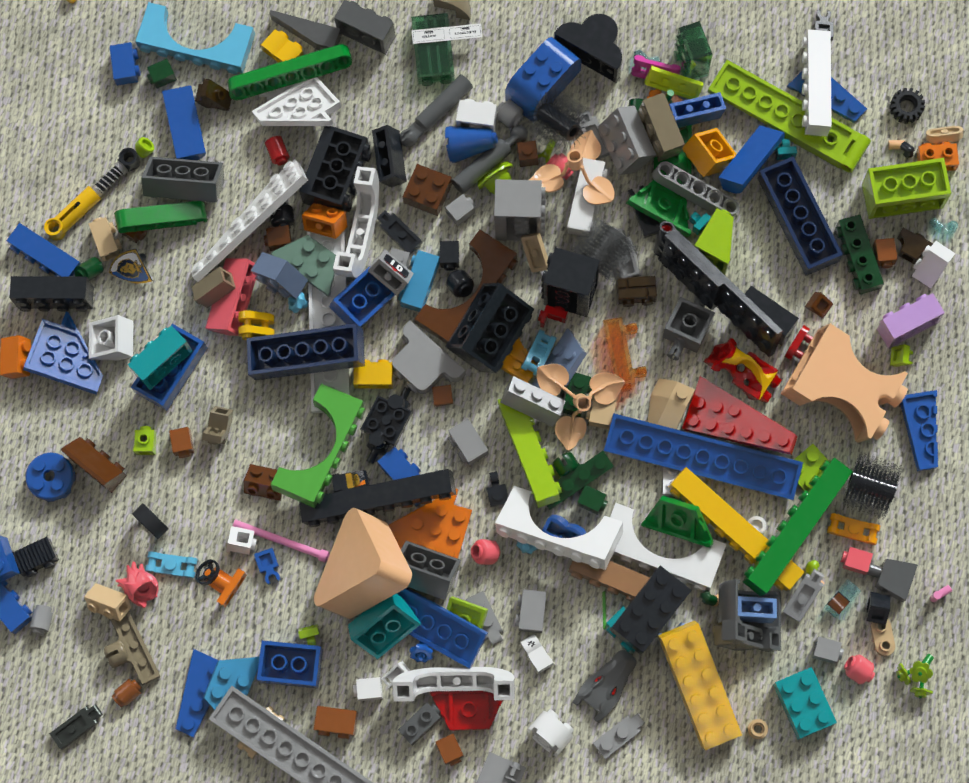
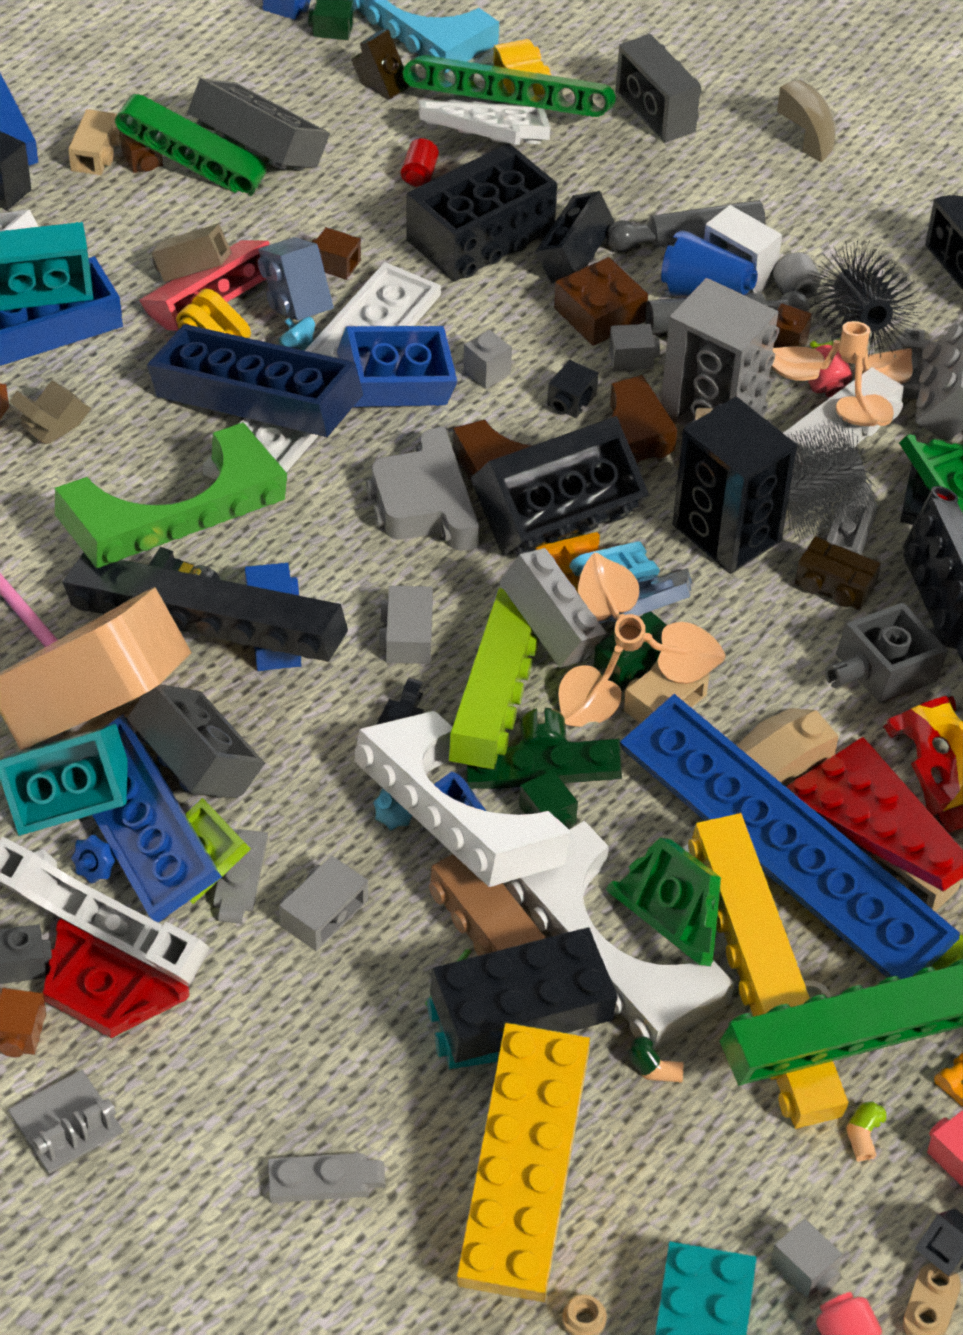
camera: 25 degrees right, 25 degrees down
piece [44,148,140,241] -> none
dark green brick [74,257,104,281] -> none
shield [109,249,153,284] -> none
lime tile [135,137,154,158] -> none
blue brick [162,85,206,160] -> none
white wing [191,159,308,282] -> none
reddish brown bracket [244,464,282,501] -> none
dark grey slope [270,10,342,50] -> none
black head [270,202,295,229] -> none
sand green wing [271,235,336,297] -> none
orange brick [302,203,348,239] -> none
white arch [333,166,379,278] -> none
yellow brick [353,359,393,389] -> none
black piece [360,387,413,464] -> none
light grey brick [368,249,414,295] -> none
black hinge [377,210,422,254] -> none
orange wing [389,488,472,559] -> none
dark azure brick [398,250,440,312] -> none
clear green brick [411,13,455,86] -> none
white sticker [412,24,482,44] -> none
dark orange tile [432,384,453,407] -> none
black head [446,270,474,298] -> none
coral head [471,539,500,565] -> none
blue brick [505,37,581,123] -> none
white leg [520,634,554,674] -> none
white brick [527,709,574,756] -> none
red bracket [538,305,568,328] -> none
dark grey animal [572,650,637,723] -> none
clear orange brick [603,317,647,392] -> none
dark grey piece [713,579,781,652] -> none
medium blue brick [738,596,777,623] -> none
light grey hinge [782,569,824,622] -> none
leg [823,579,861,618] -> none

